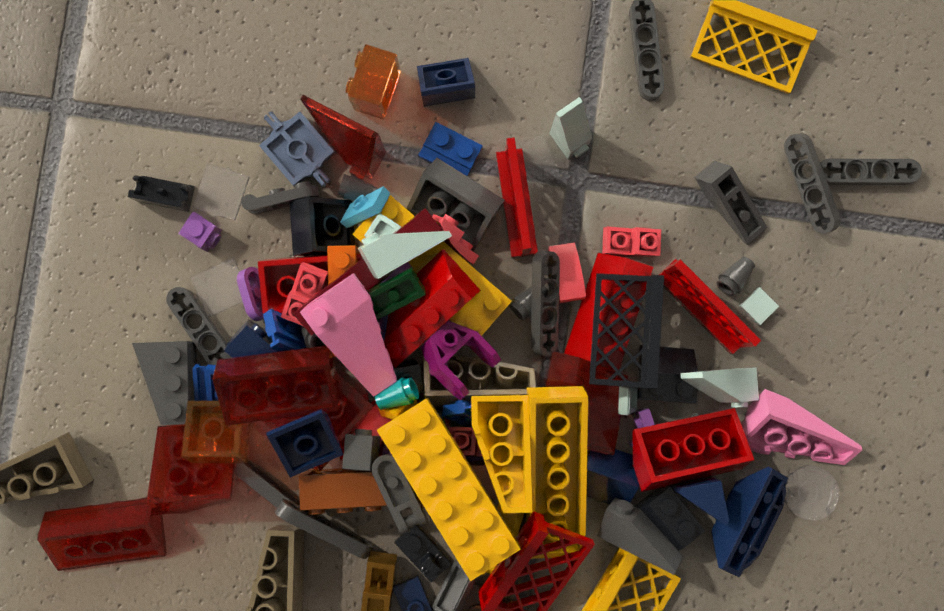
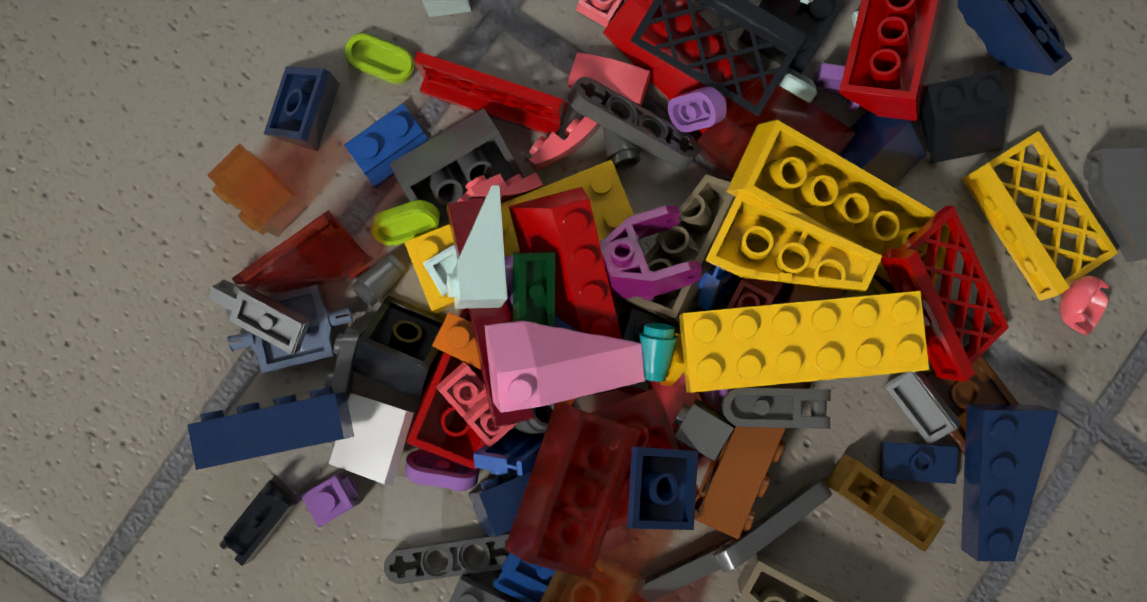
camera: 60 degrees left, 0 degrees up
medium azure plate [340,186,390,228] -> none
black hinge [394,525,451,583] -> none
dark grey slope [597,497,684,575] -> none
dark blue slope [670,476,729,525] -> none
none -> dark blue wedge [187,387,354,470]
none -> hinge [208,279,310,355]
none -> white tile [329,393,414,485]
none -> lime tile [345,33,415,85]
none -> lime tile [371,200,440,246]
none -> coral slope [529,116,599,170]
none -> medium lavender plate [668,86,727,132]

